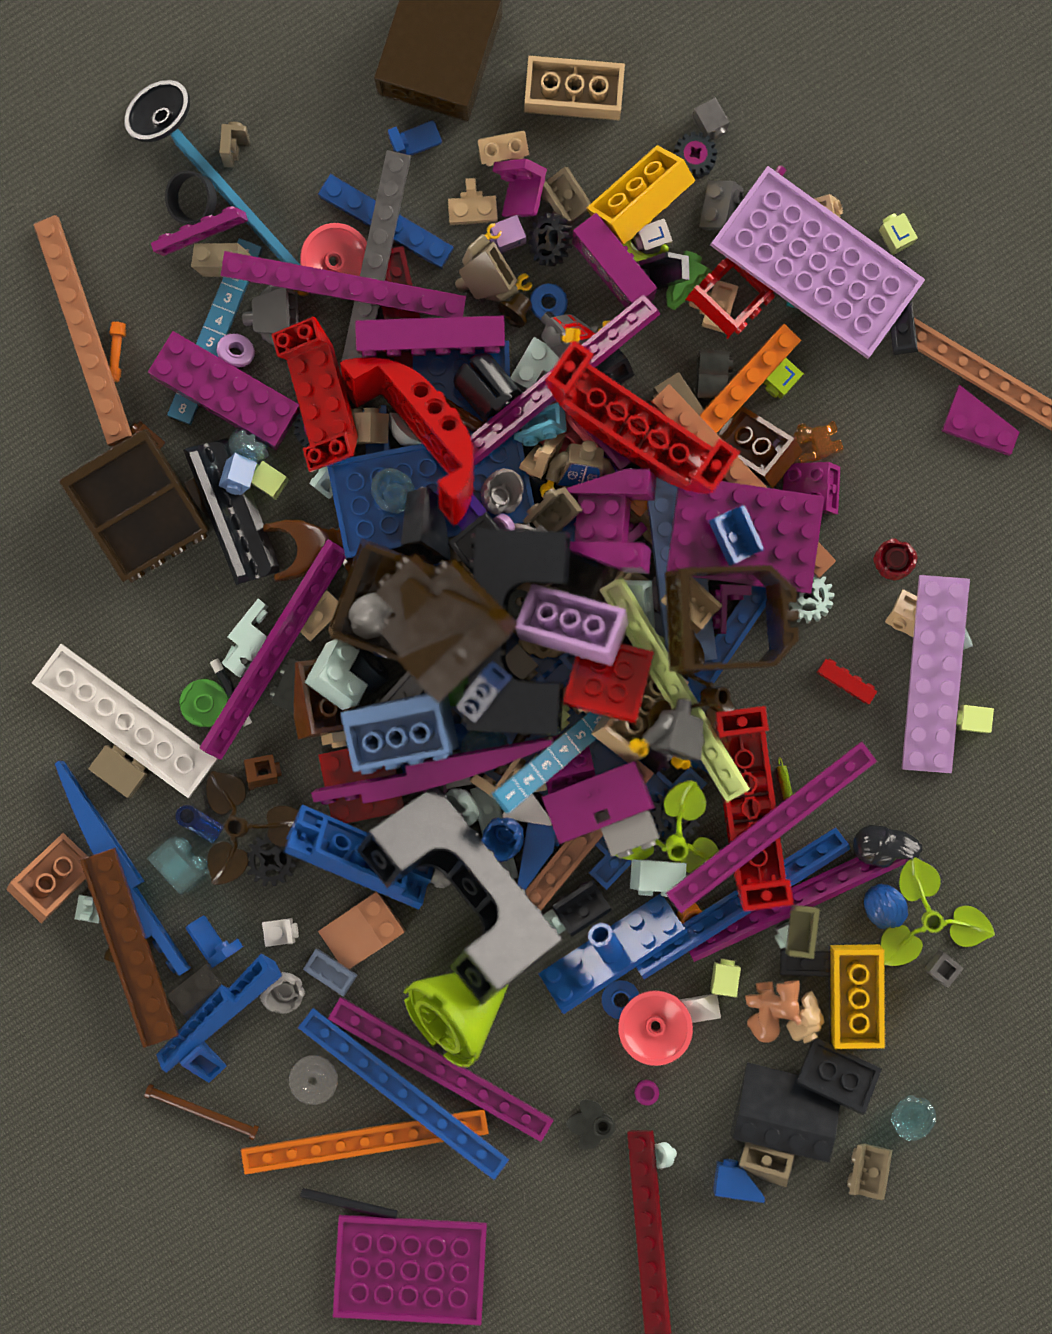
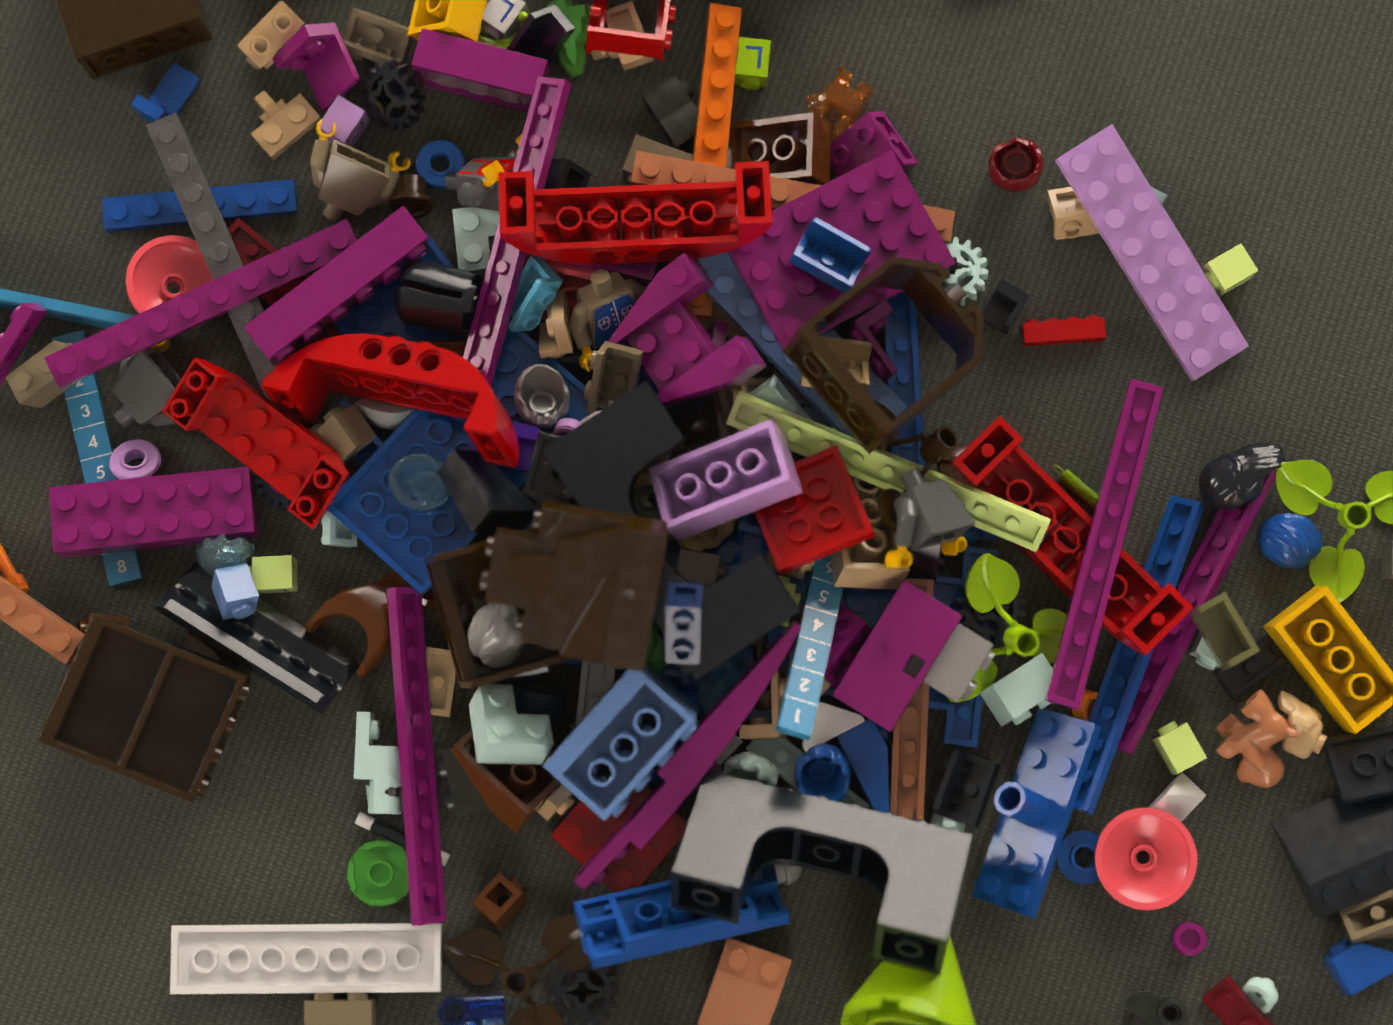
camera: 30 degrees left, 5 degrees down
none -> black panel [982,279,1030,335]

